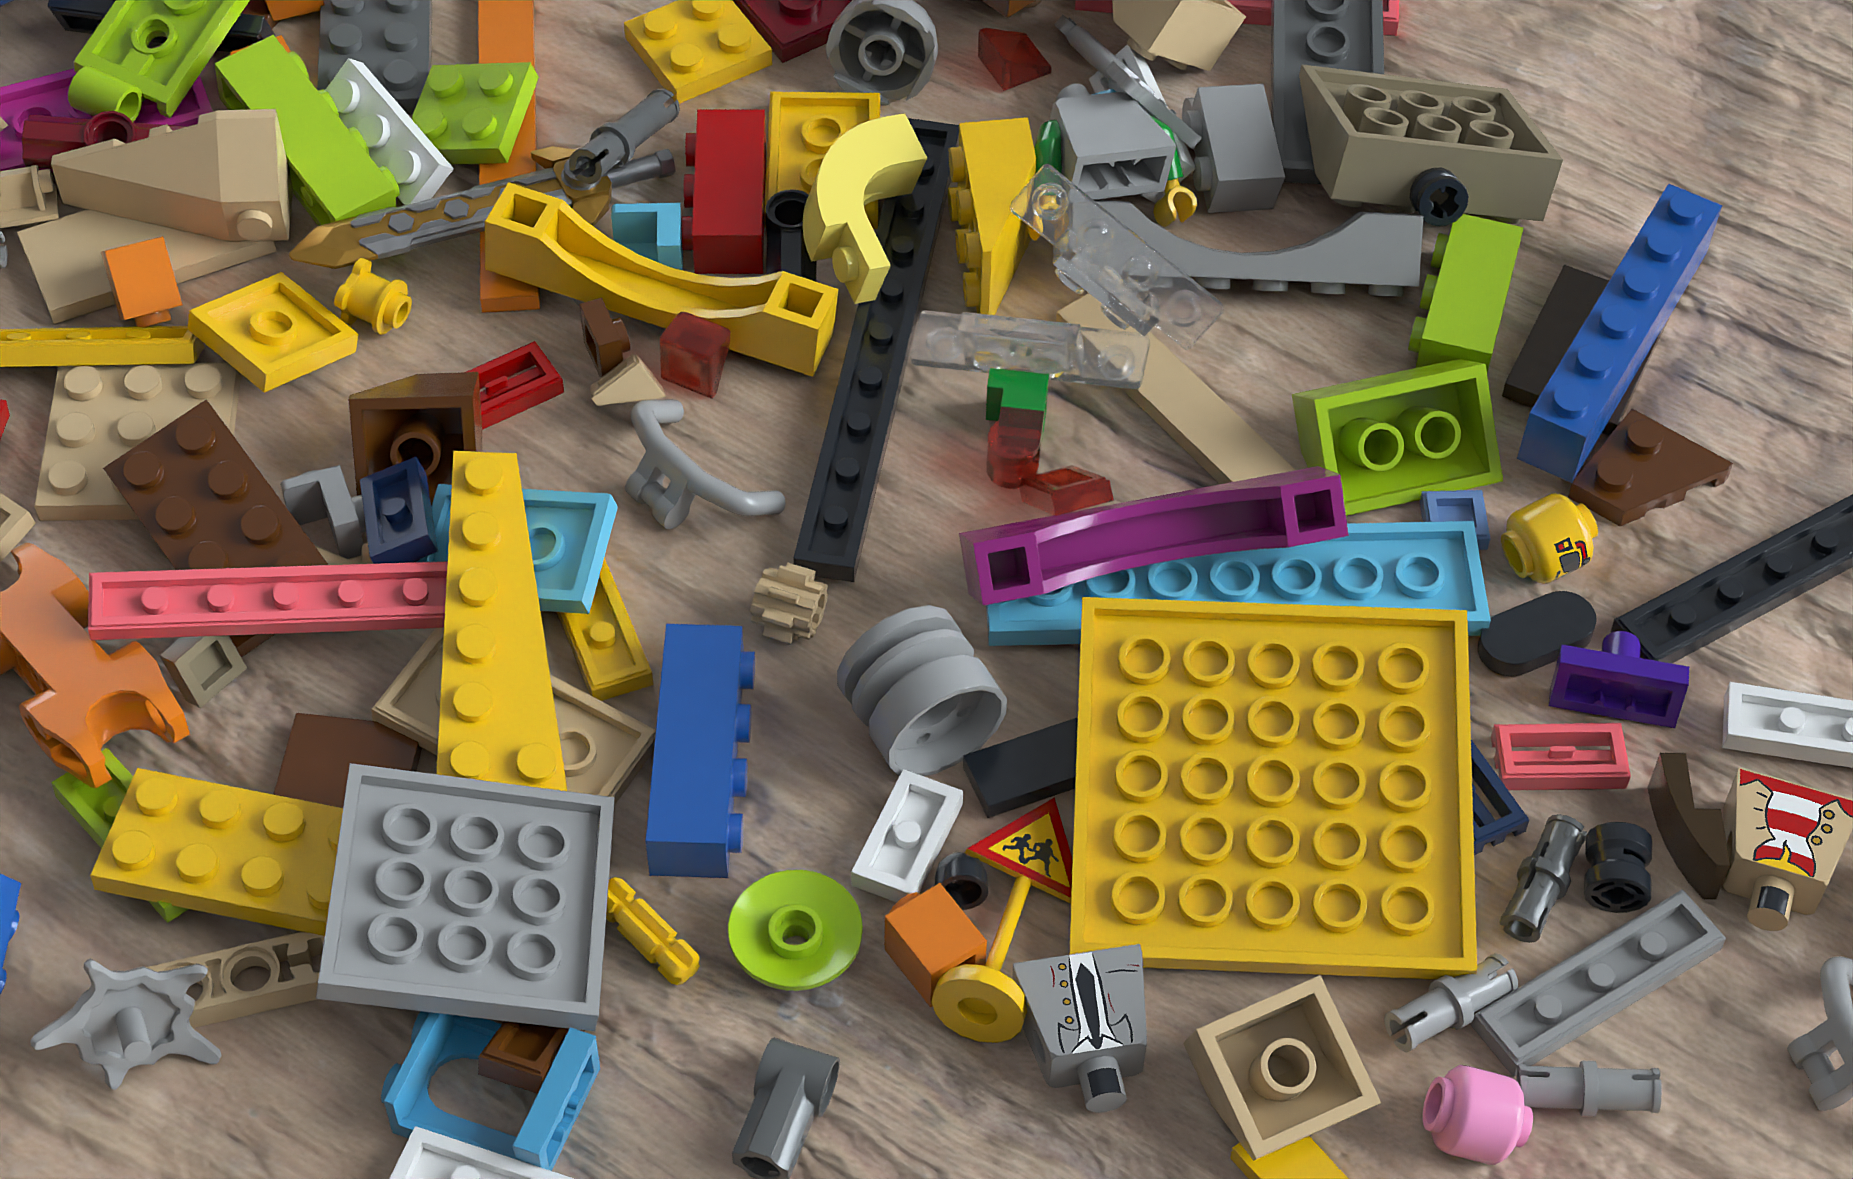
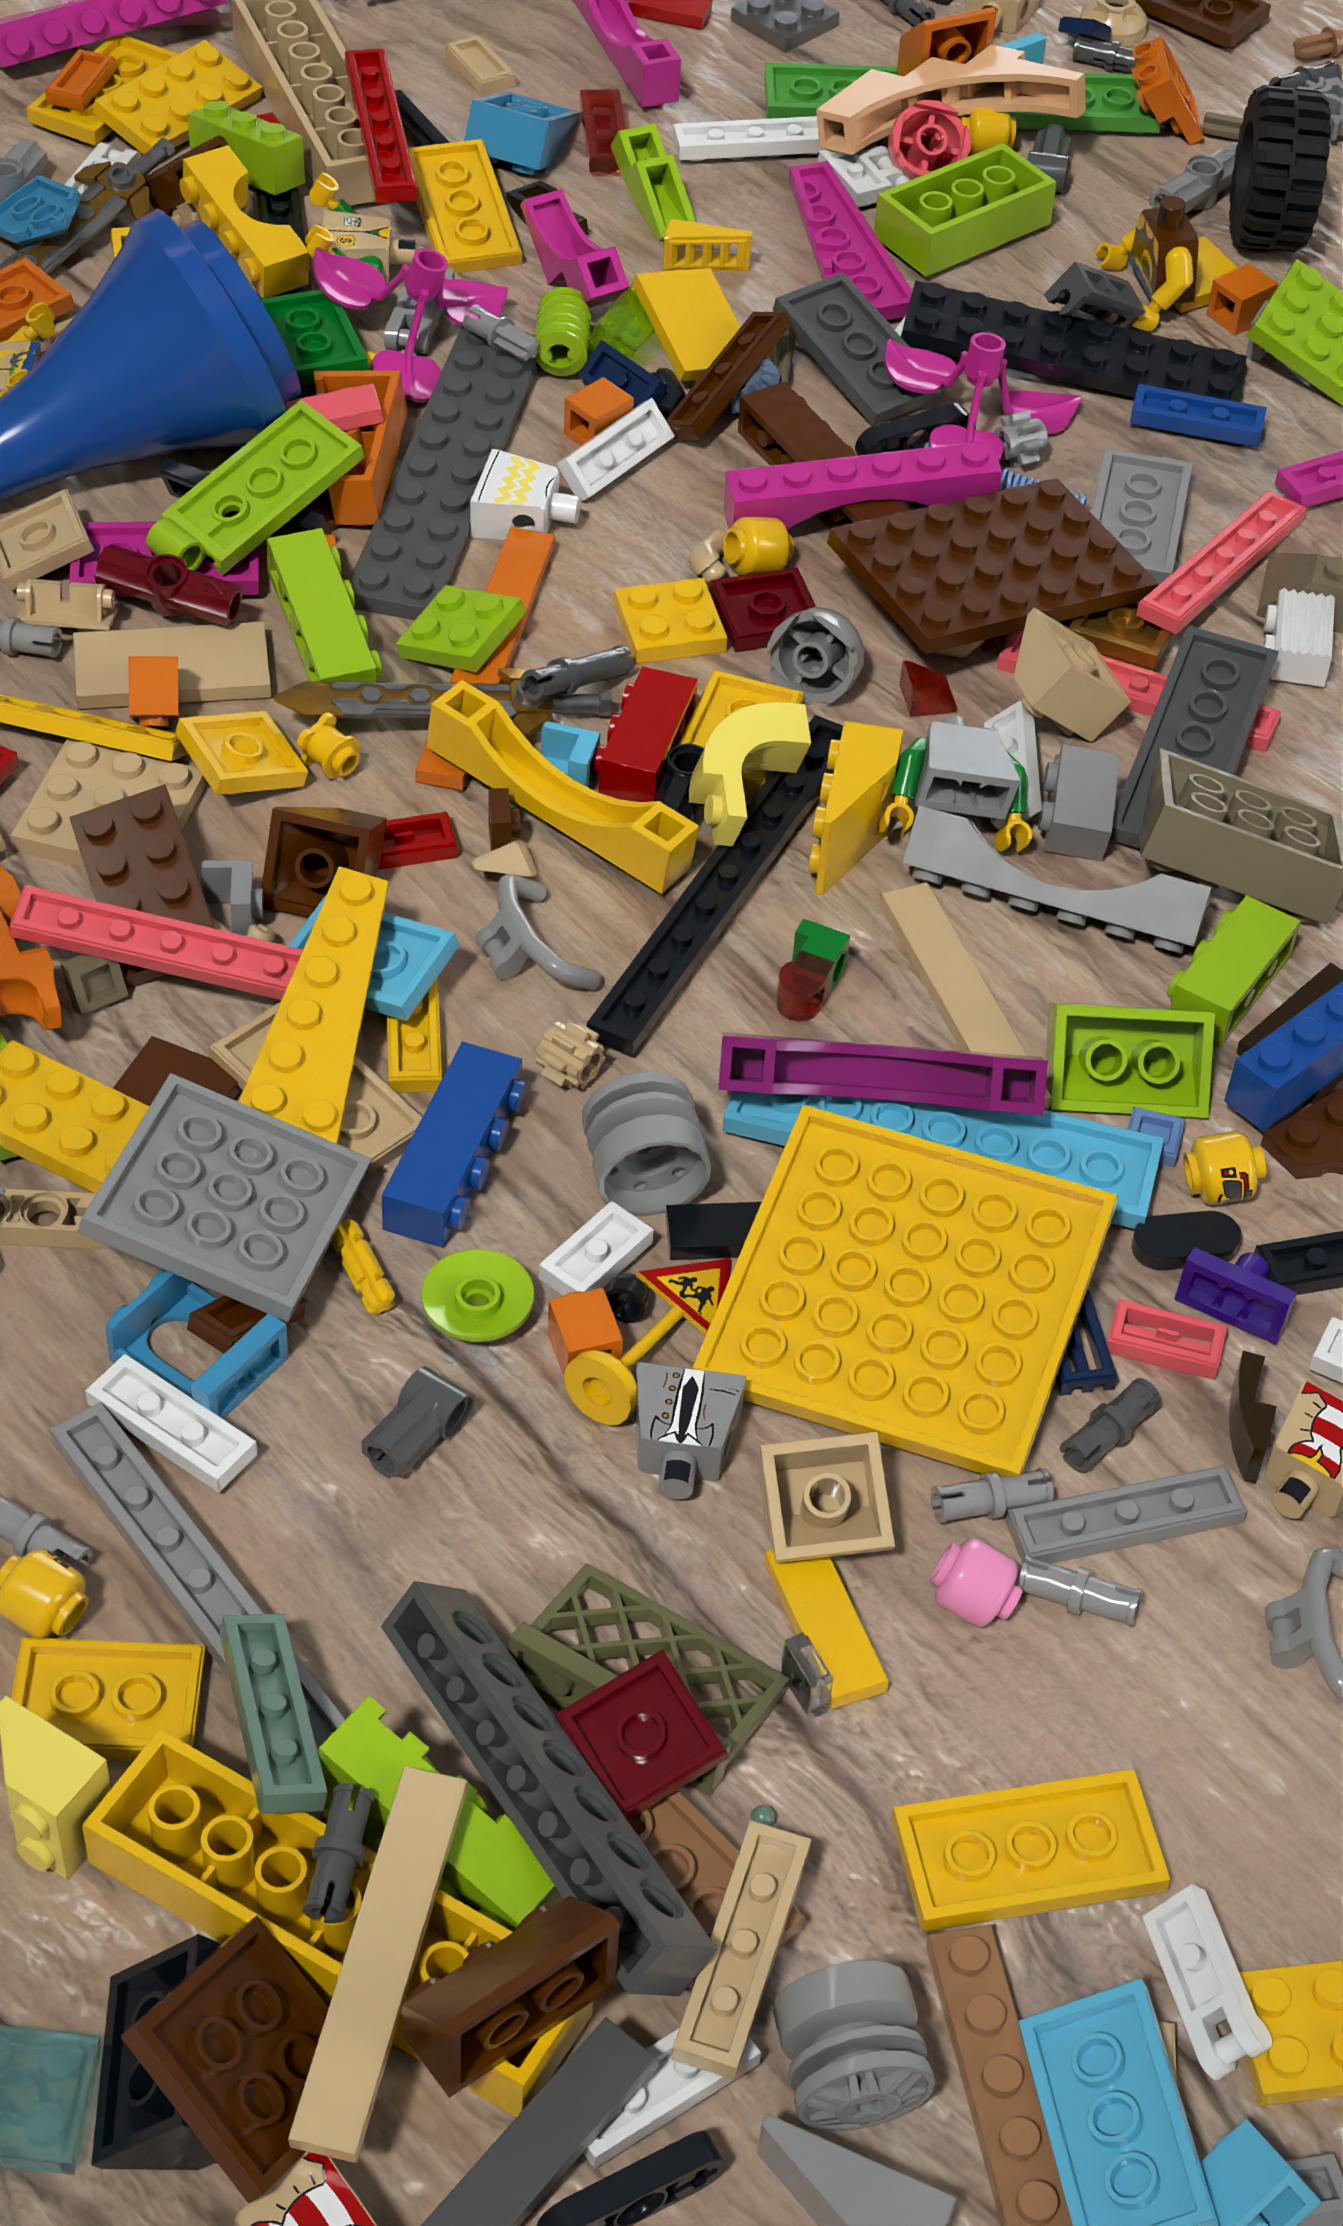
camera: 15 degrees right, 5 degrees down
tan wedge [51,109,293,242] -> none
white plate [325,58,454,205] -> none
dark blue plate [360,457,438,564] -> none
clear red slope [660,312,731,399] -> none
clear bracket [909,310,1150,389] -> none
clear bracket [1010,164,1224,350] -> none
clear red tile [1018,465,1114,516] -> none
light grey piece [1054,15,1202,149] -> none
black bush [1409,167,1469,226] -> none
black wheel [1584,822,1653,913] -> none

